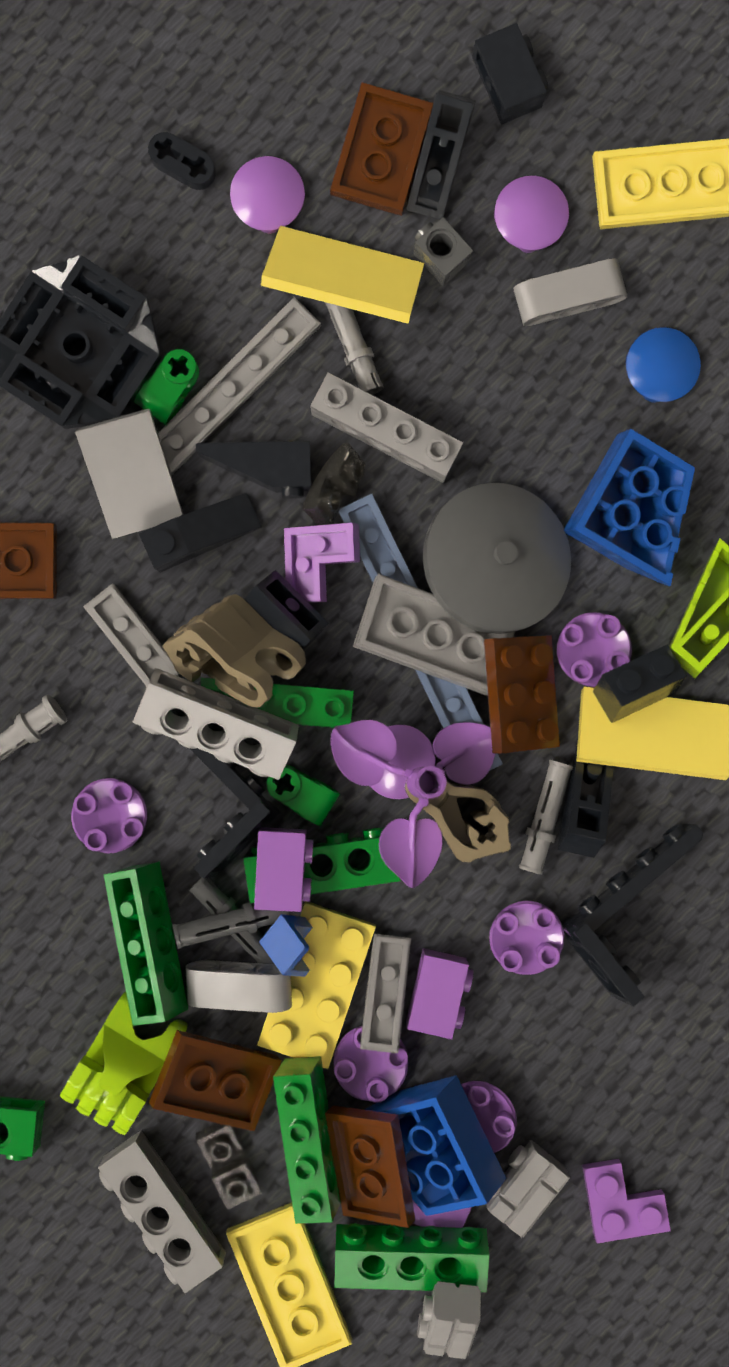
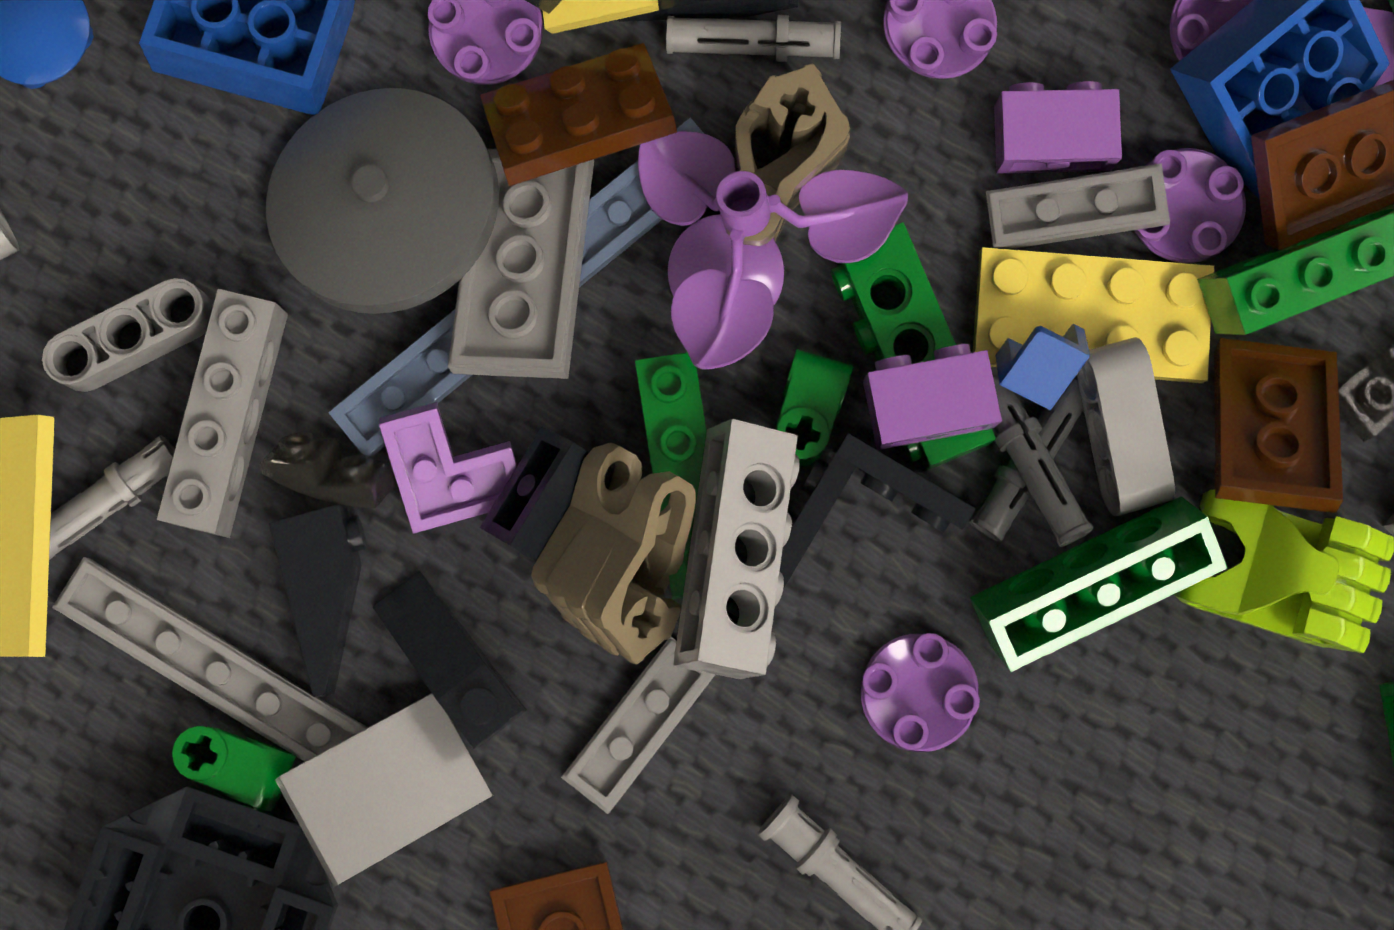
camera: 105 degrees left, 5 degrees down
none -> light grey beam [42,278,213,392]

